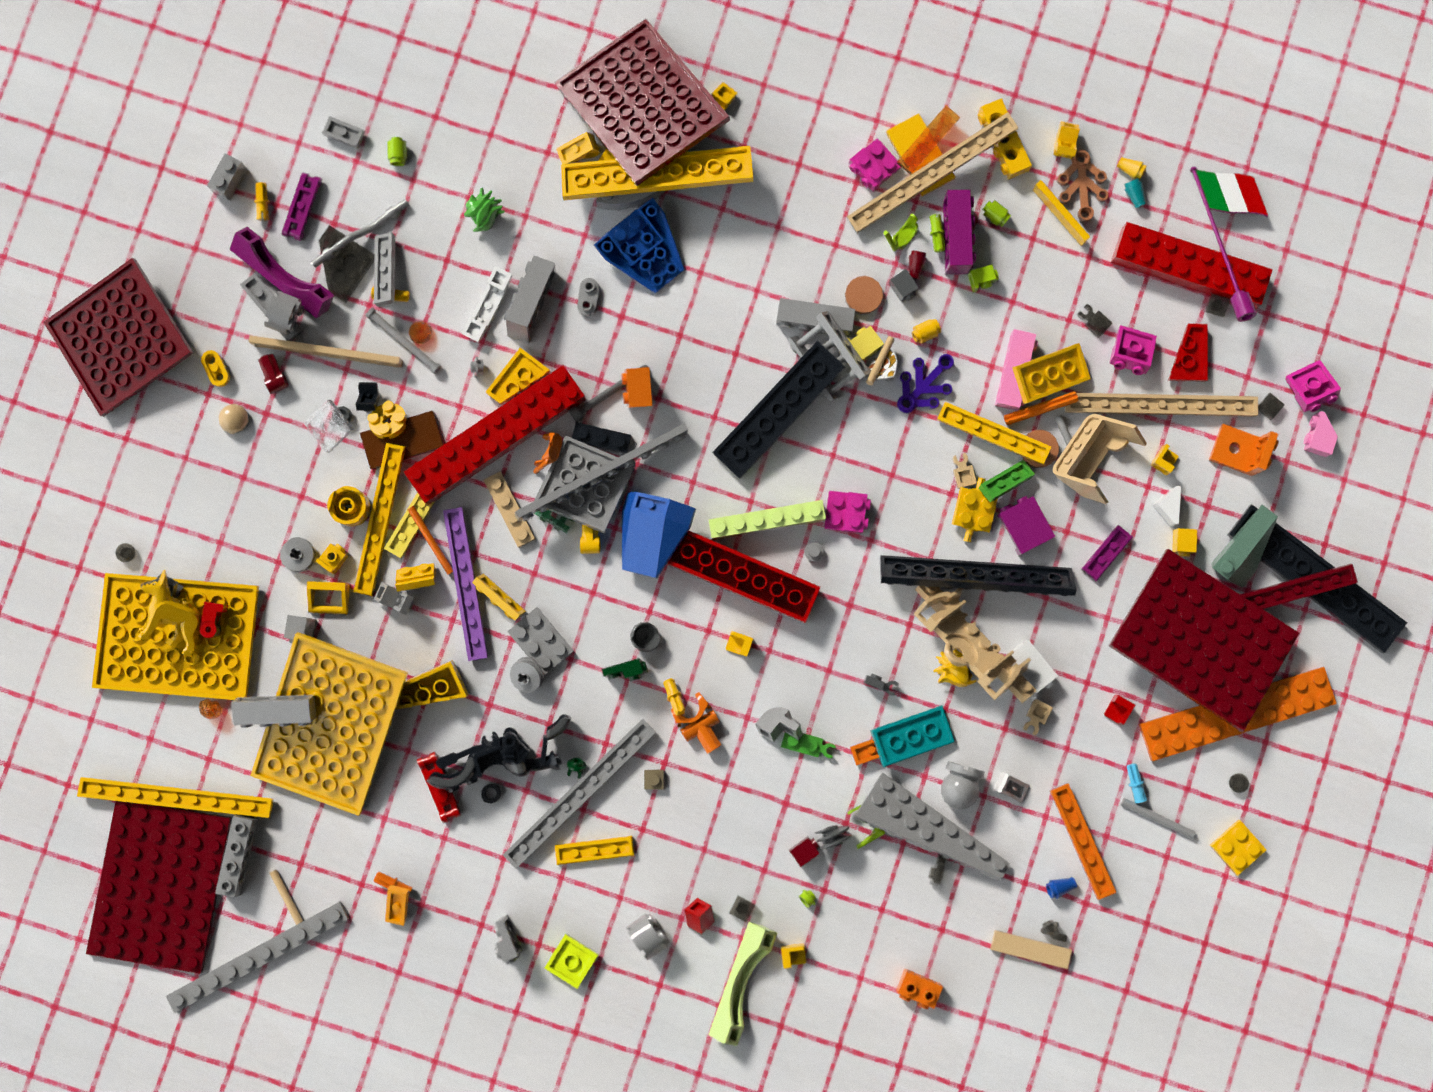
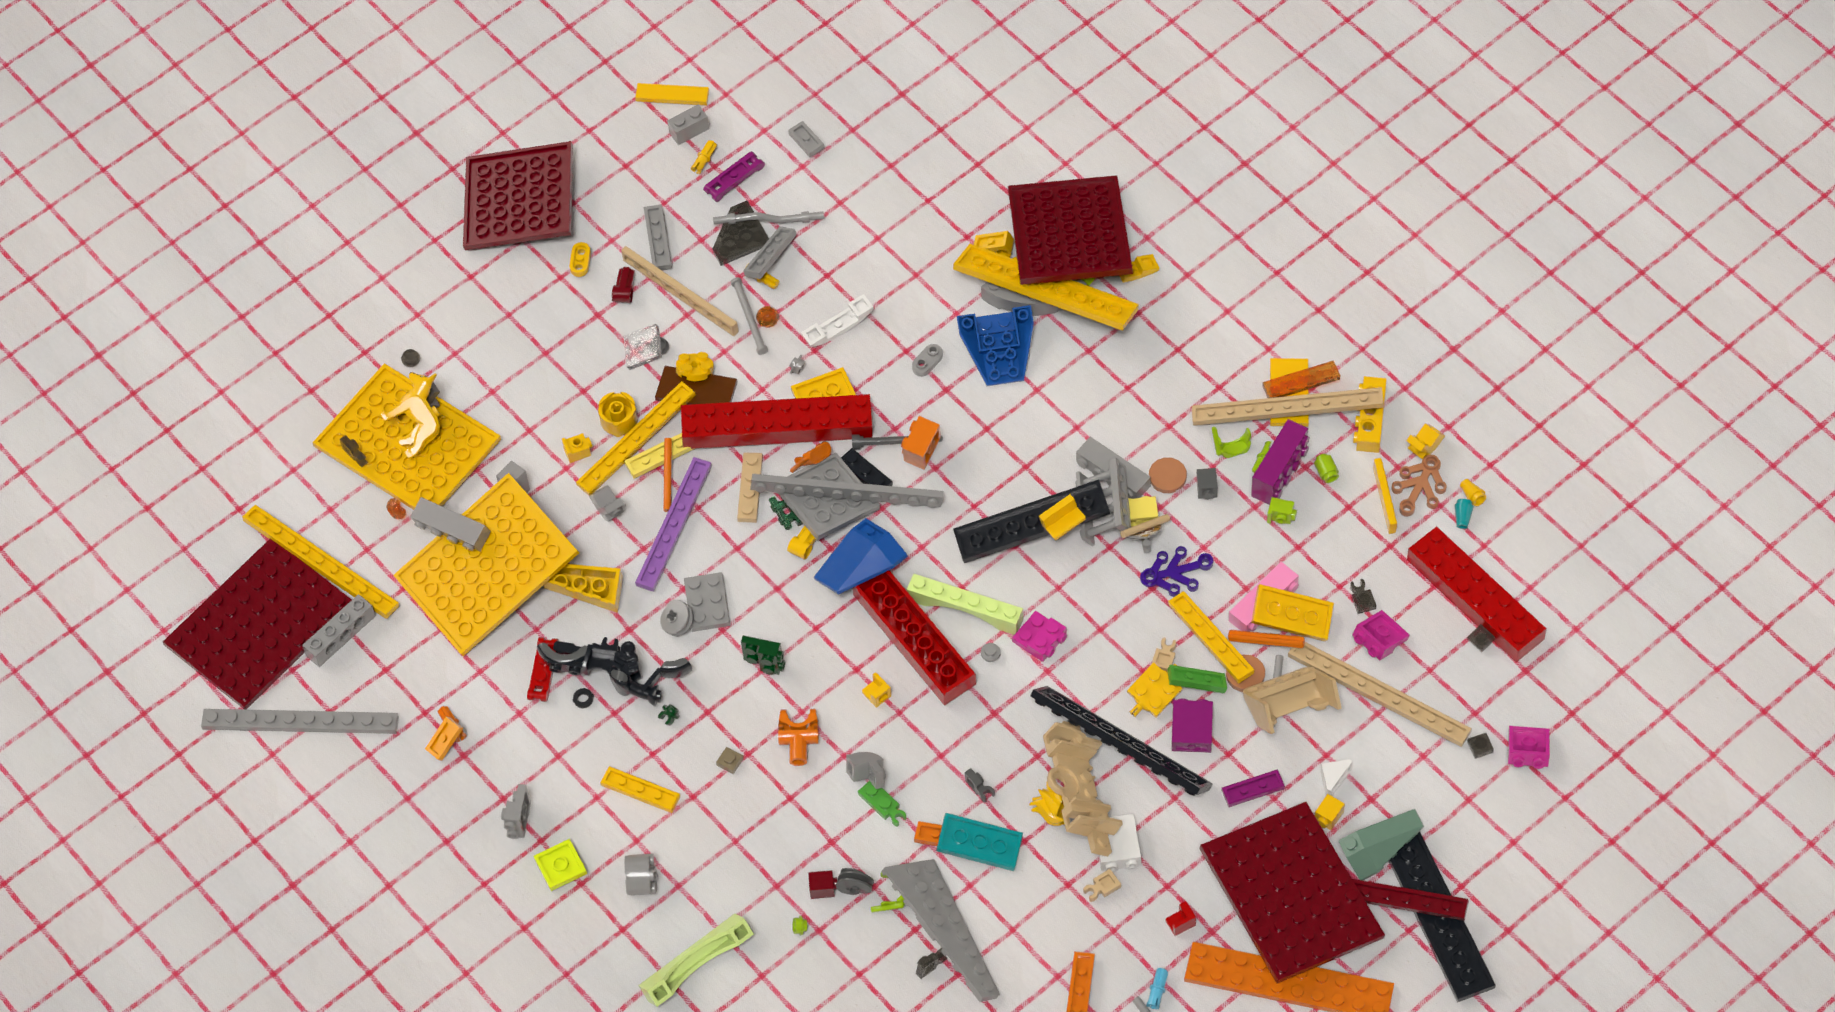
camera: 30 degrees right, 25 degrees down
red leg [200,601,229,638] -> none
tan hair [218,404,248,434] -> none
magenta arch [229,226,334,319] -> none
light grey brick [264,291,304,335] -> none
tan bar [269,870,303,925] -> none
light grey piece [280,537,316,572] -> none
yellow tile [307,581,350,614] -> none
black bracket [355,382,380,412] -> none
lime brick [387,137,407,166] -> none
yellow plate [395,563,436,592] -> none
bright green hair [464,188,505,232] -> none
yellow plate [472,573,526,621] -> none
light grey plate [503,719,656,869] -> none
light grey wedge [504,256,555,344] -> none
dark grey hair [630,622,661,652] -> none
yellow axle [663,678,685,716] -> none
red panel [684,898,714,934] -> none
clear smoke plate [729,895,755,922] -> none
yellow panel [781,943,806,968] -> none
dark pink plate [849,138,902,191] -> none
dark red cone [909,250,927,279] -> none
yellow brick [912,319,941,344] -> none
light grey tile [941,761,985,809] -> none
white slope [994,772,1029,803] -> none
yellow panel [1150,444,1179,475] -> none
red wing [1168,324,1208,382] -> none
flag [1190,167,1268,322] -> none
orange bracket [1209,424,1279,476] -> none
bright pink slope [1303,411,1338,457] -> none
none -> clear smoke plate [339,435,368,467]
none -> yellow tile [635,83,709,106]
none -> yellow panel [1039,494,1086,540]

